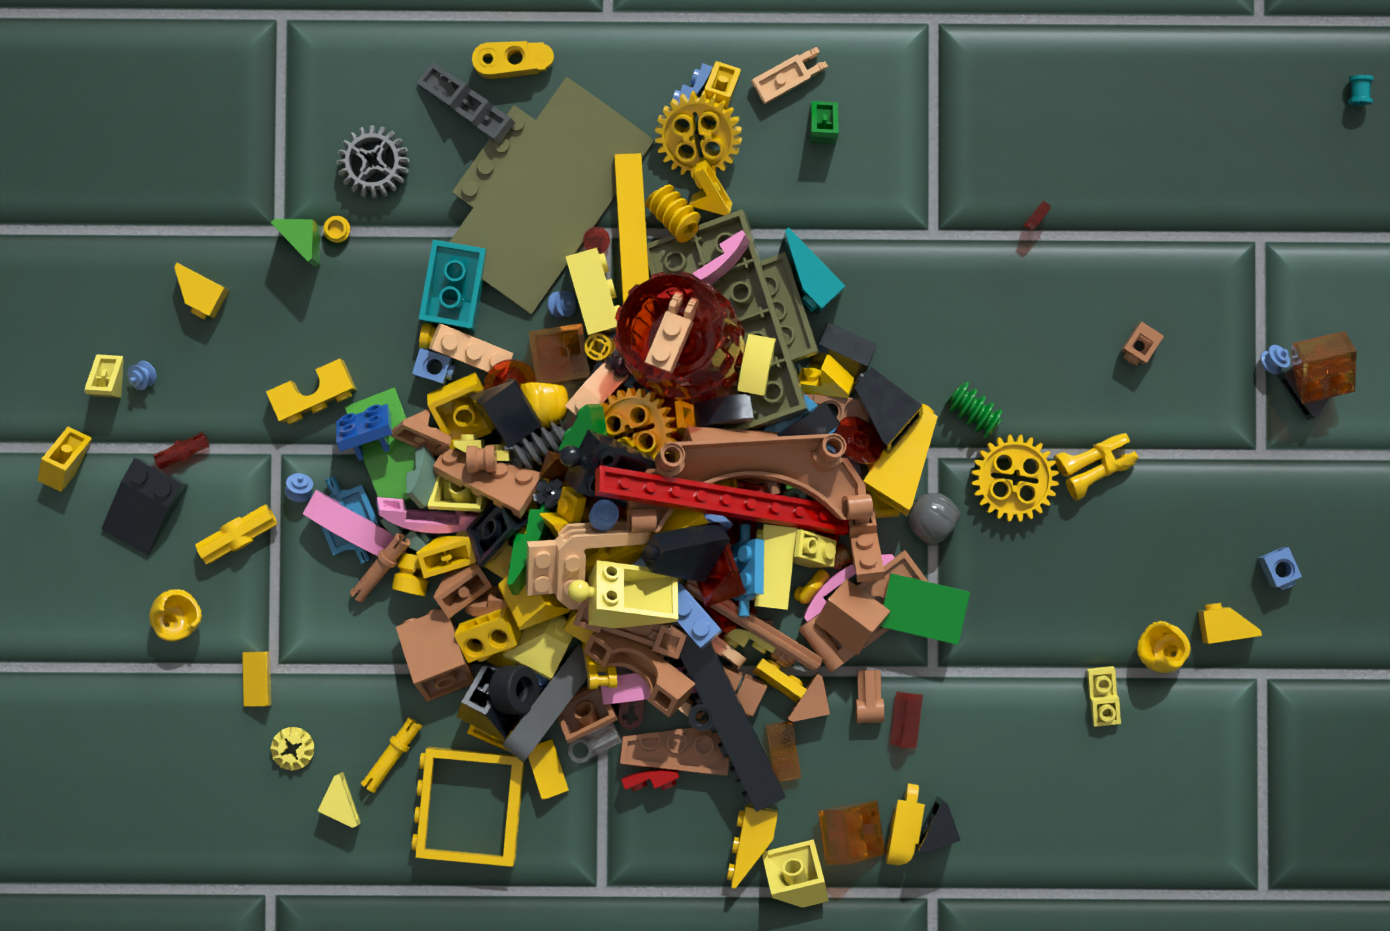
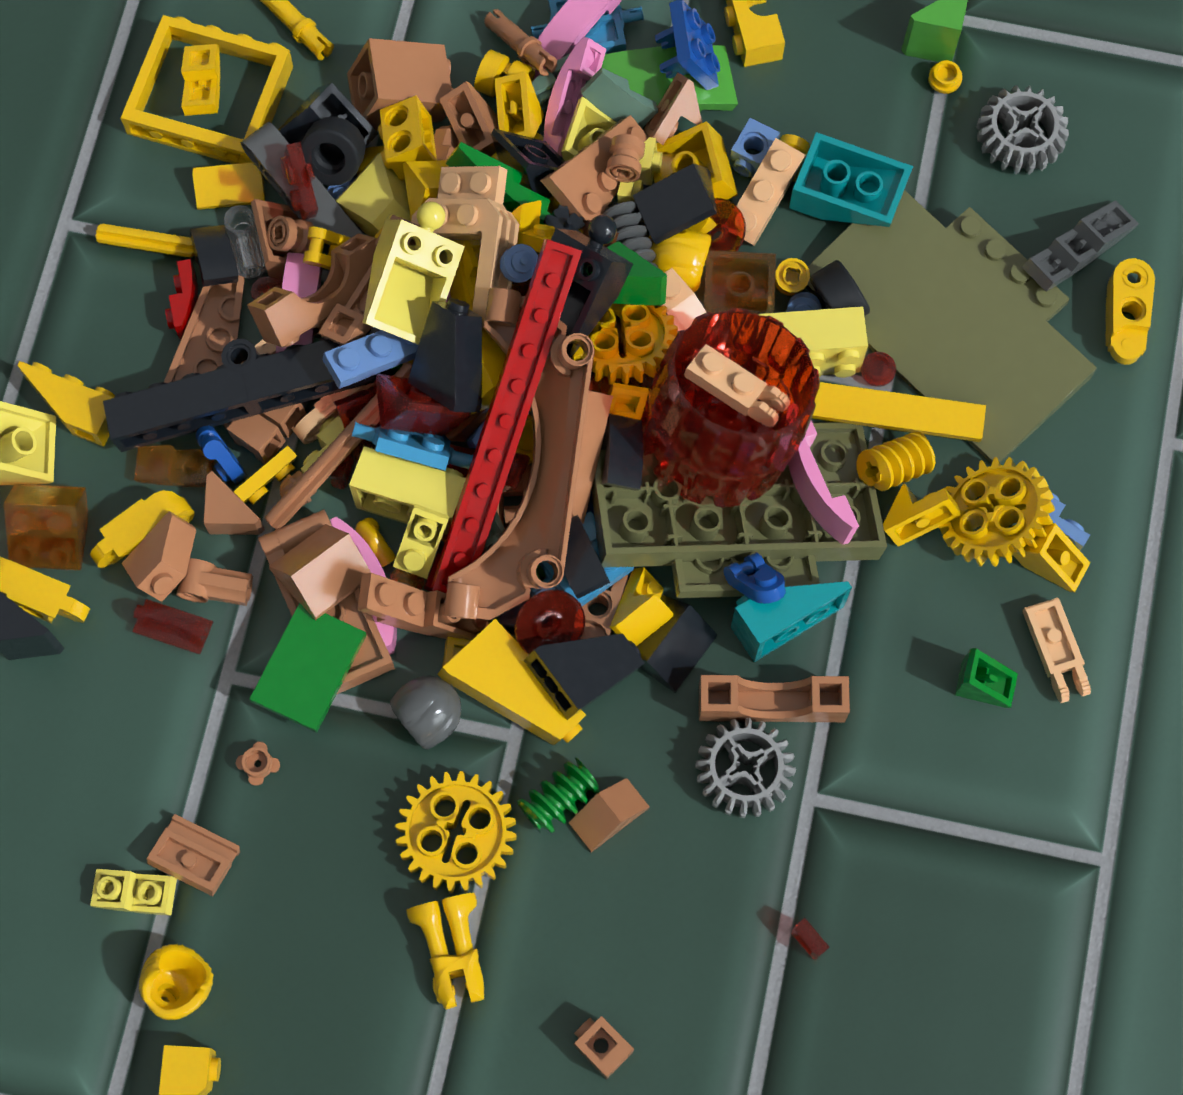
camera: 105 degrees right, 15 degrees down
light yellow slope [737,334,776,396] -> none
none -> yellow piece [90,490,195,568]
none -> yellow axle [96,224,195,258]
none -> nougat slope [122,511,196,602]
none -> nougat plate [147,814,240,897]
none -> yellow slope [181,44,220,116]
none -> black slope [190,225,239,287]
none -> blue plate [196,426,248,484]
none -> nougat plate [236,742,280,786]
none -> nougat wheel [267,216,315,254]
none -> clear red plate [280,142,319,220]
none -> nougat slope [569,778,650,853]
none -> light grey gear [695,718,796,818]
none -> nougat arch [699,675,850,723]
none -> blue plate [723,552,786,604]
none -> yellow wheel [774,258,810,296]
none -> black tyre [810,260,870,316]

